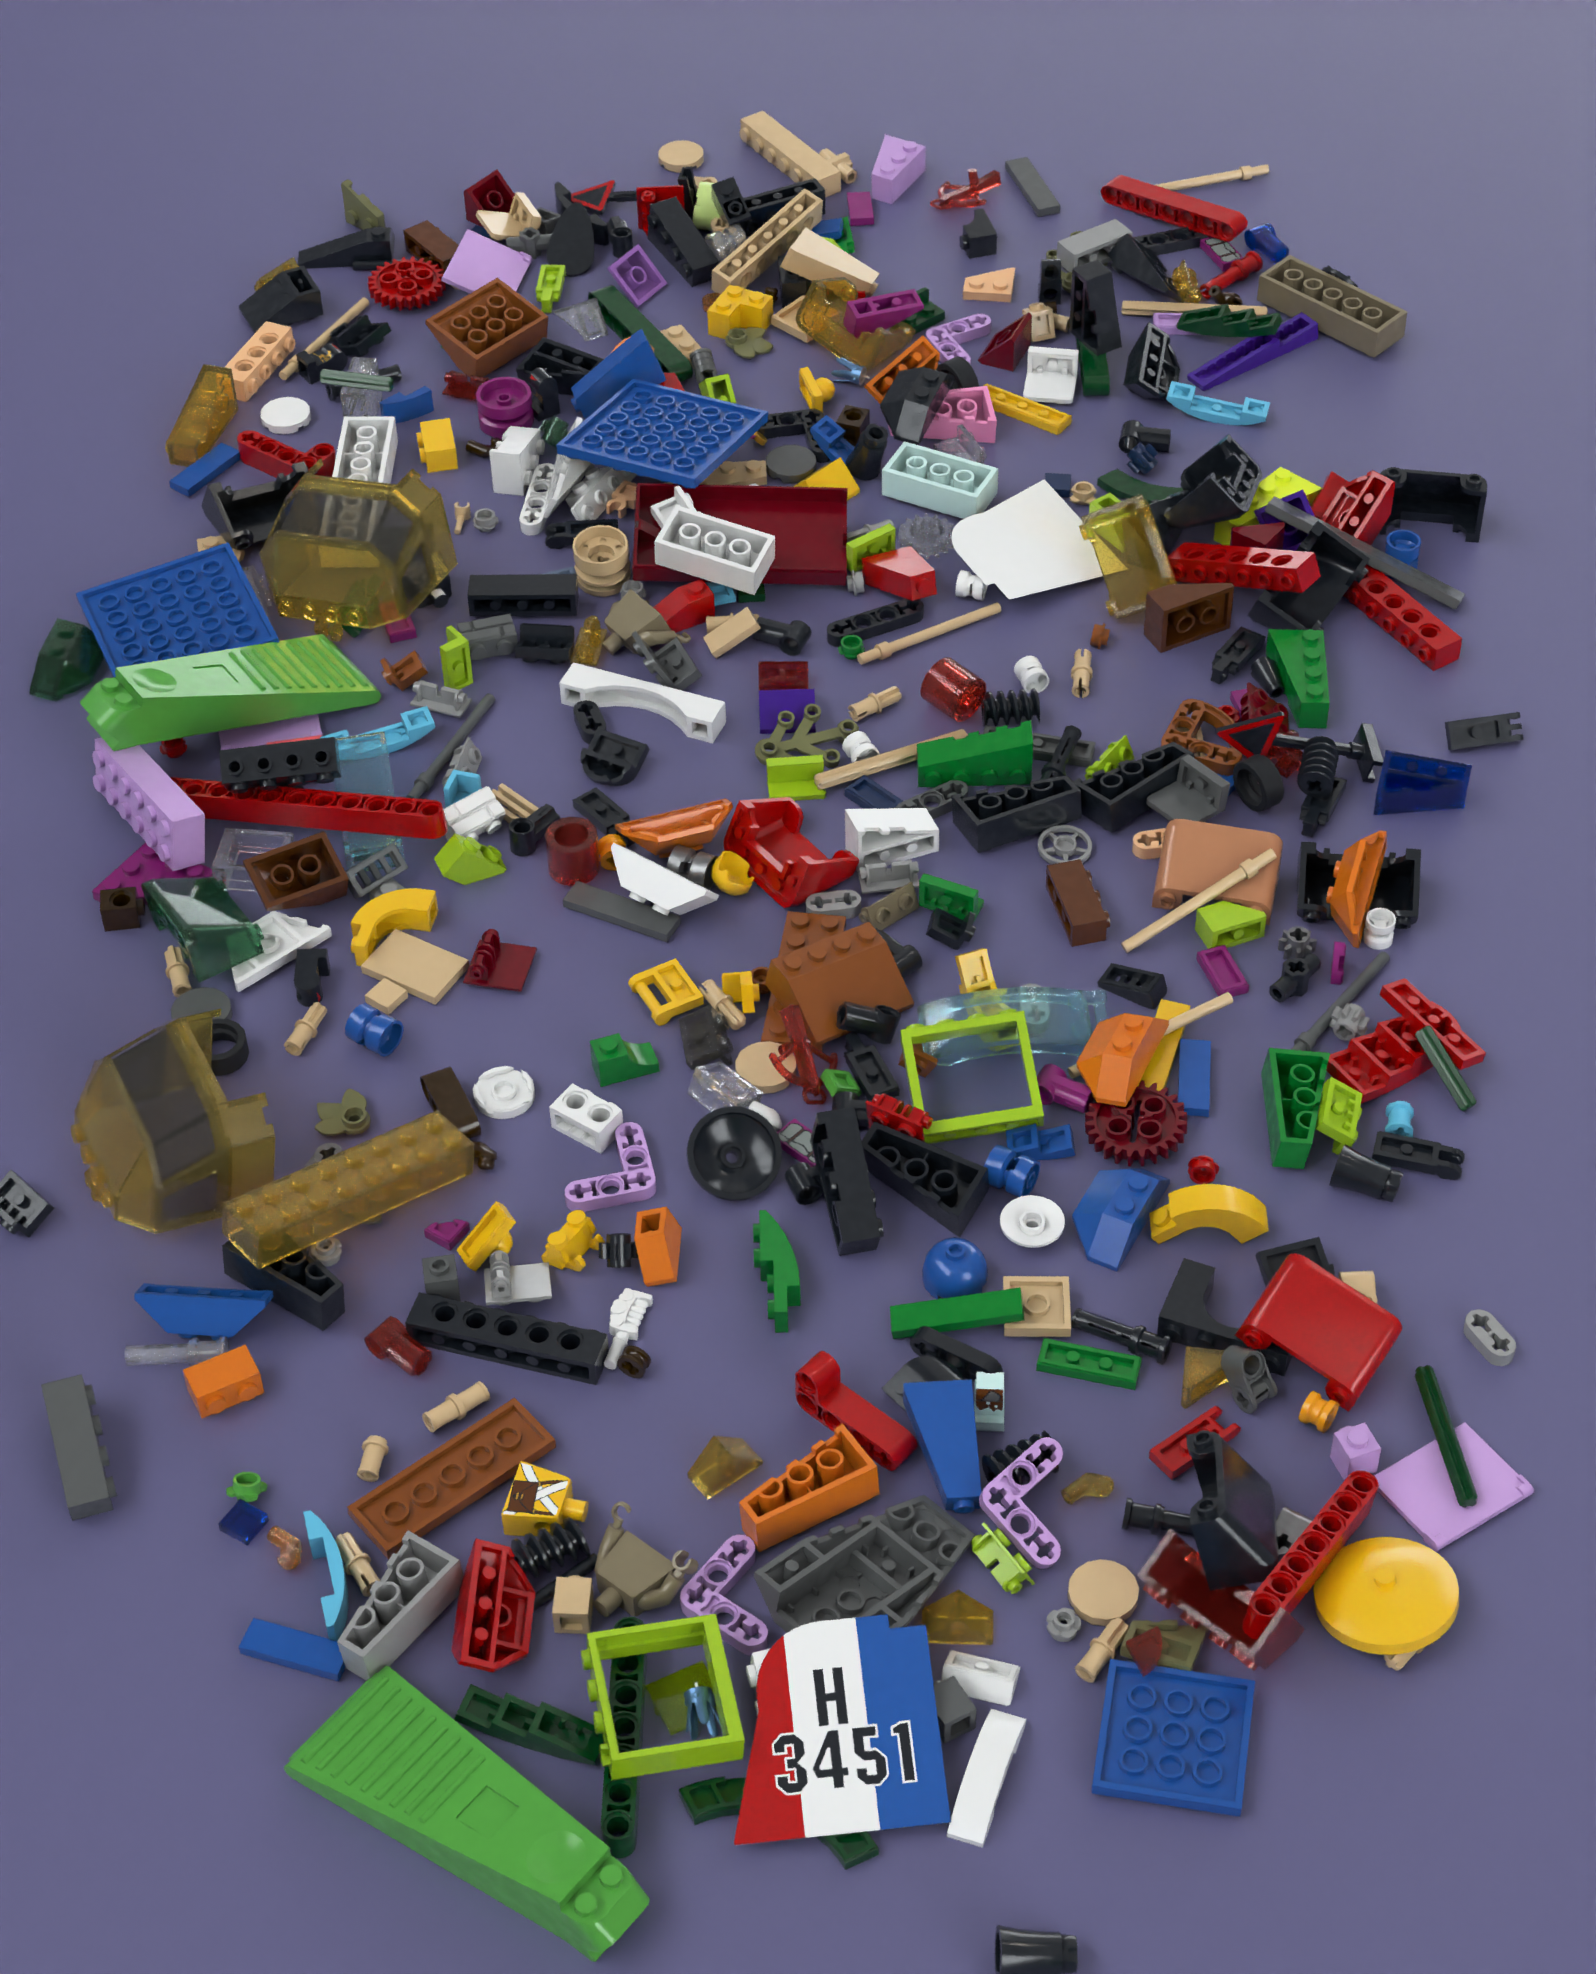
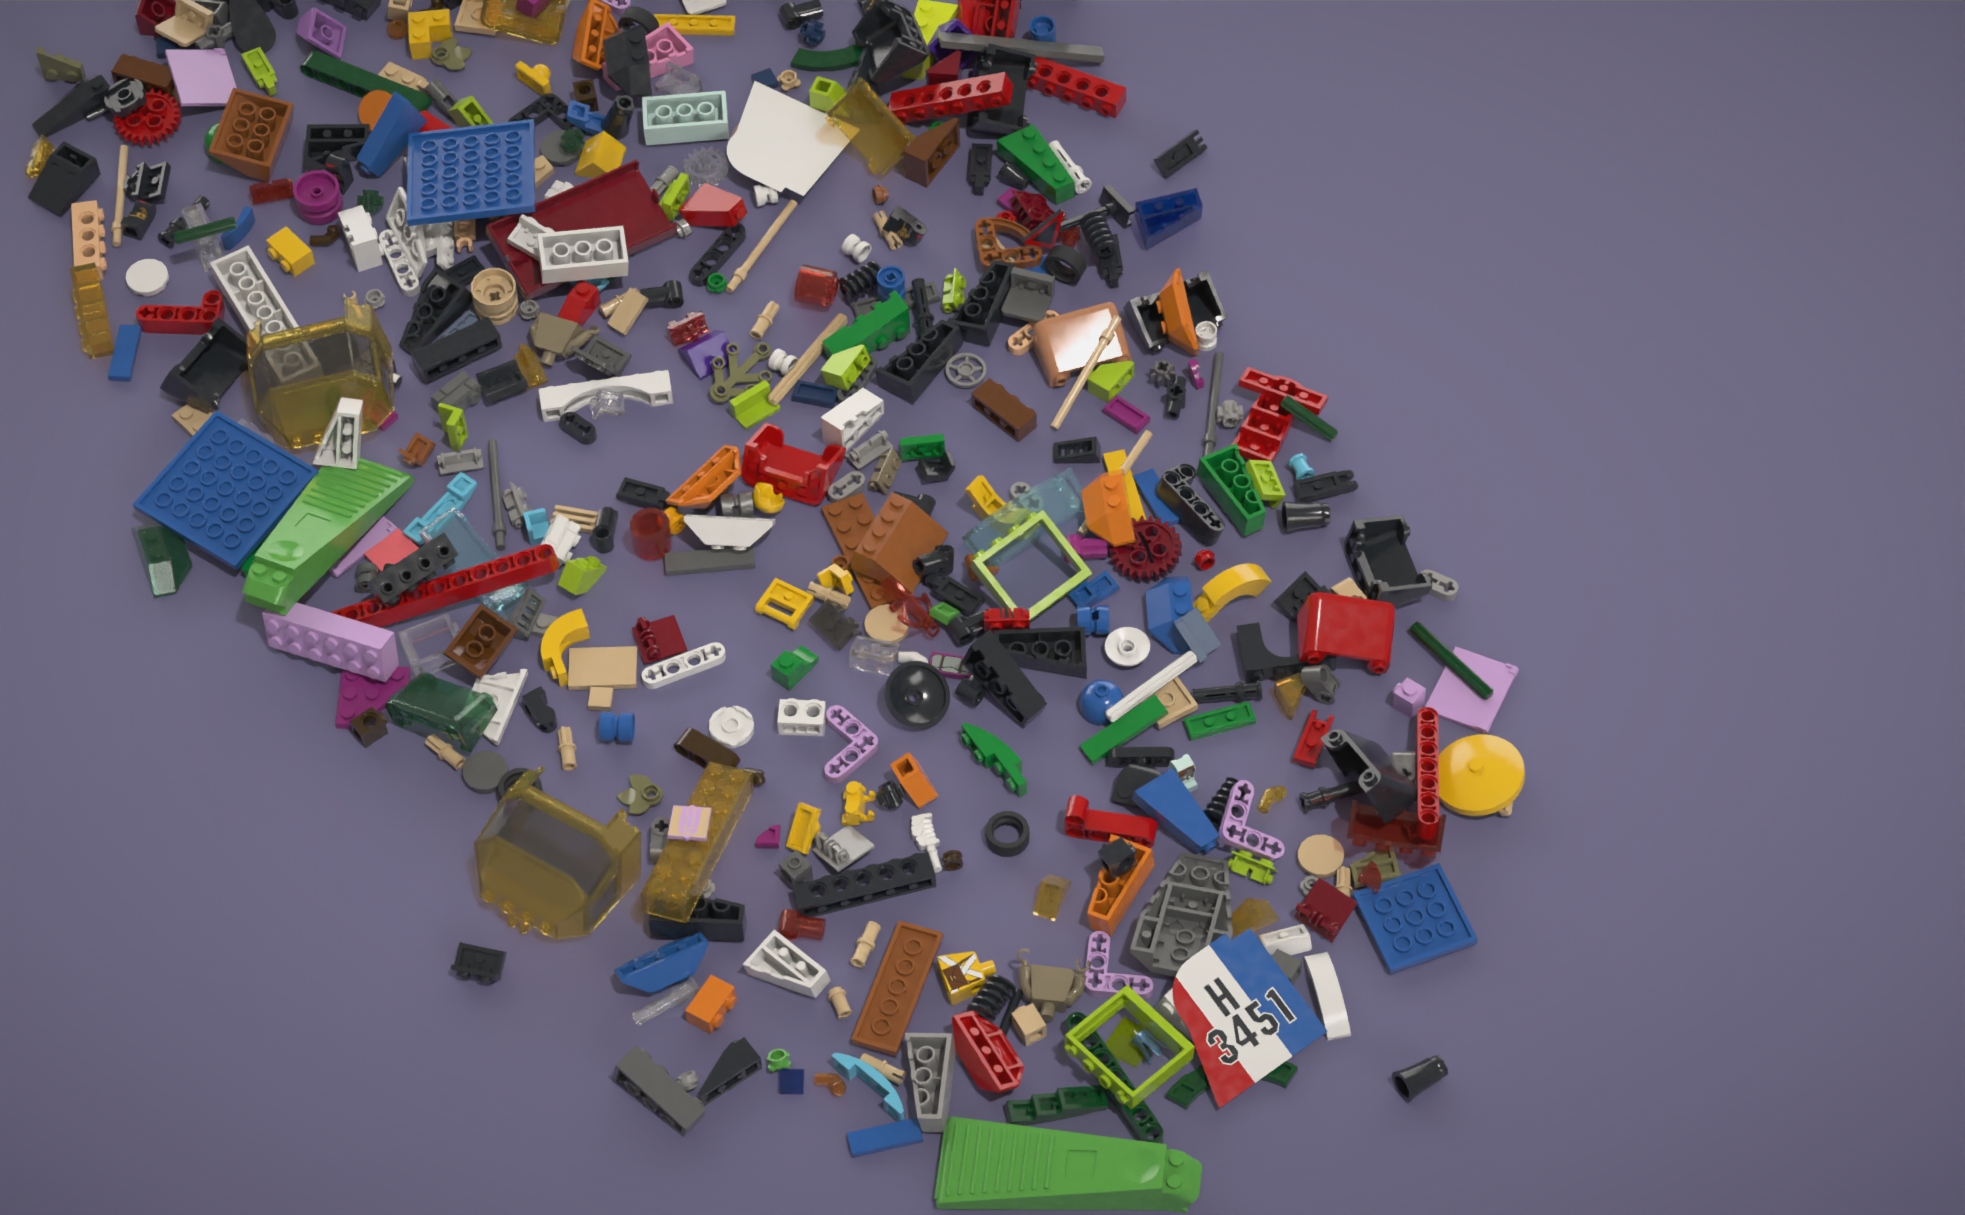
camera: 30 degrees left, 10 degrees up
clear slope [552,298,608,341] -> none
black slope [580,728,650,786] -> none
flat silver piece [831,357,870,386] -> none
light orange wheel [1298,1391,1339,1433] -> none
none -> black plate [104,79,147,118]
none -> white wedge [313,397,363,469]
none -> black wedge [399,267,473,354]
none -> clear green gear [559,127,585,154]
none -> clear bracket [589,390,625,420]
none -> white beam [642,642,726,689]
none -> piece [667,805,712,842]
none -> light grey plate [677,1070,700,1090]
none -> black slope [699,1037,762,1106]
none -> white wedge [743,930,831,998]
none -> lime slope [821,345,871,391]
none -> blue wheel [877,266,906,303]
none -> black leg [882,205,927,245]
none -> black tyre [985,811,1030,857]
none -> white pin [1049,140,1092,194]
none -> black brick [1098,837,1137,880]
none -> white axle [1105,651,1197,722]
none -> black beam [1155,463,1225,545]
none -> sand blue panel [1174,608,1221,662]
none -> dark red hinge [1294,877,1358,942]
none -> black windscreen [1344,515,1432,607]

